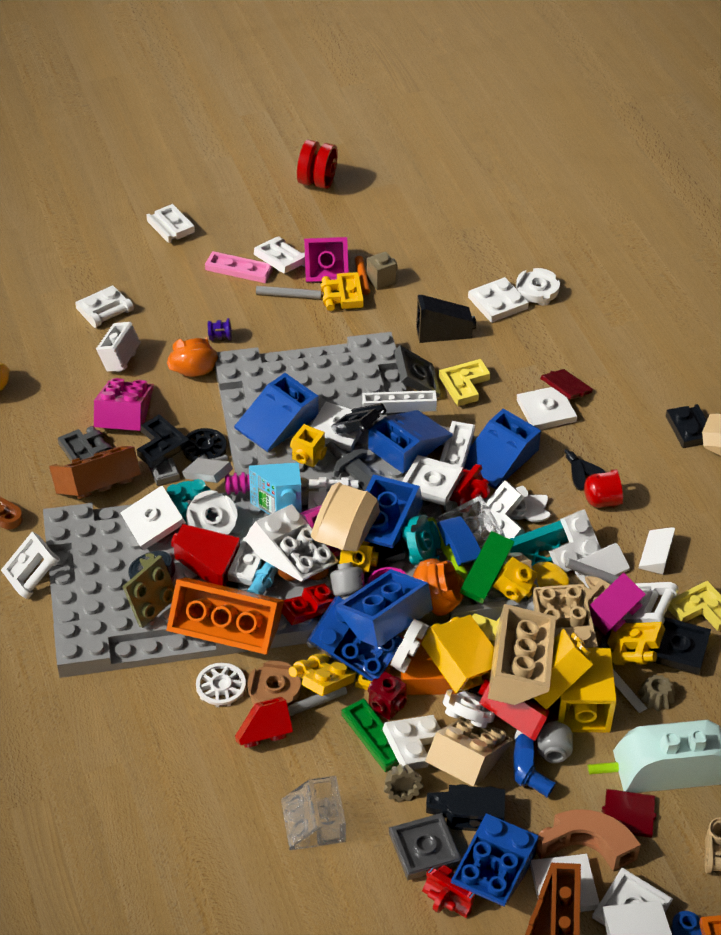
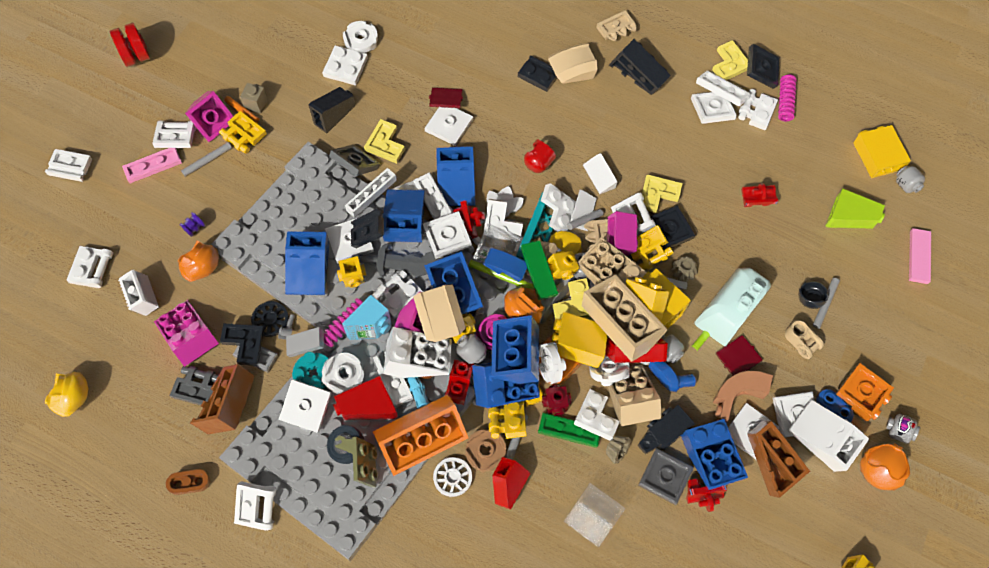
camera: 45 degrees left, 20 degrees up
teal plate [402,515,441,565] -> none
black piece [564,449,606,491] -> none

